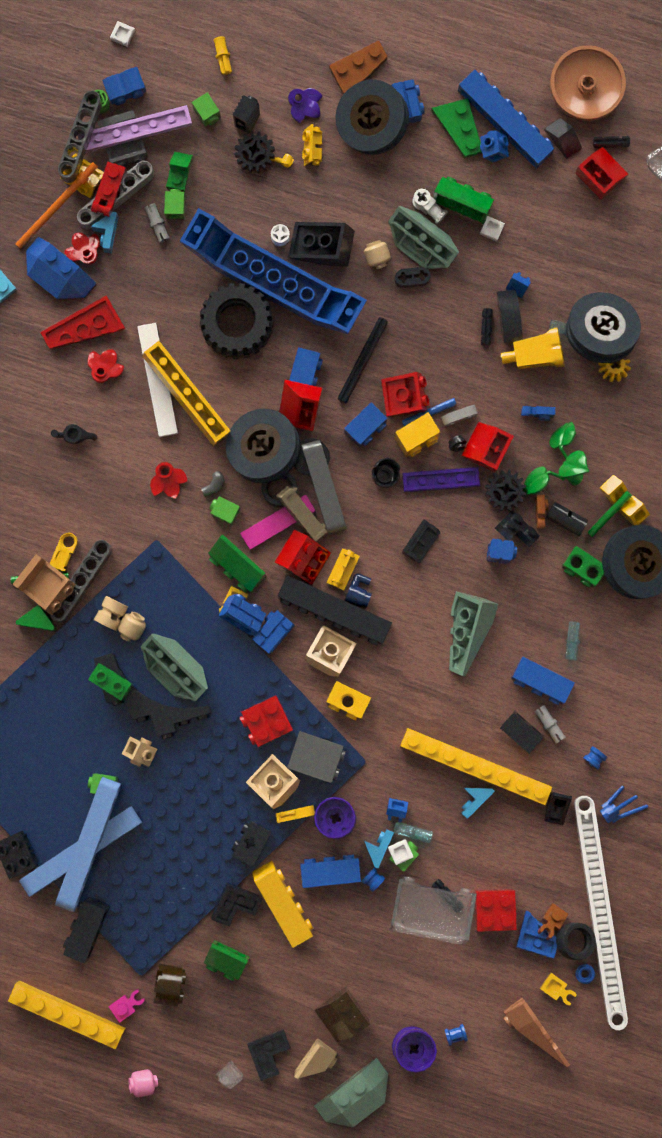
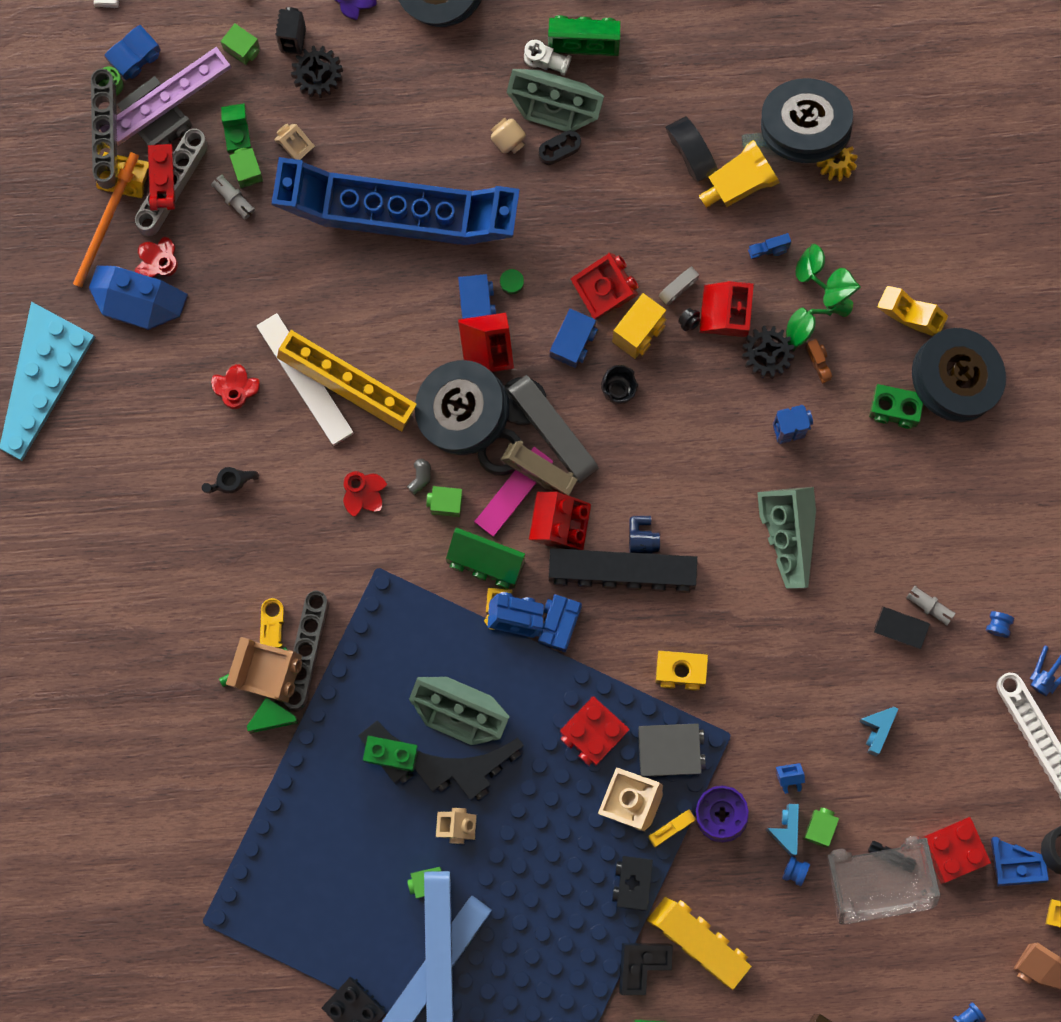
camera: 20 degrees left, 5 degrees down
red wing [40,295,125,350] -> none
dark azure slope [91,212,119,254] -> none
tan wheel [94,596,128,631] -> none
tan head [118,612,146,642] -> none
black tyre [200,283,273,359] -> none
yellow hand [270,154,294,168] -> none
white wheel [271,224,290,247] -> none
black slope [288,222,355,267] -> none
blue brick [300,854,361,888] -> none
yellow hinge [302,124,322,166] -> none
tan slope [305,625,357,677] -> none
yellow hinge [327,548,360,591] -> none
black axle [338,317,388,403] -> none
white tile [388,839,414,865] -> none
clear light blue axle [394,822,433,844] -> none
yellow brick [400,728,552,805] -> none
blue bar [402,398,457,427] -> none
dark purple tile [402,467,480,493] -> none
black hinge [402,519,440,564] -> none
white tile [480,216,505,242] -> none
black axle [481,308,493,346] -> none
black plate [495,510,540,547] -> none
blue tile [506,272,531,298] -> none
blue brick [511,657,575,705] -> none
dark orange plate [538,903,568,940] -> none
black slope [544,792,572,825] -> none
black pin [546,502,588,536] -> none
clear light blue axle [565,621,581,660] -> none
green bar [587,491,633,537] -> none
none -> tan bracket [274,124,315,160]
none -> green tile [500,269,524,294]

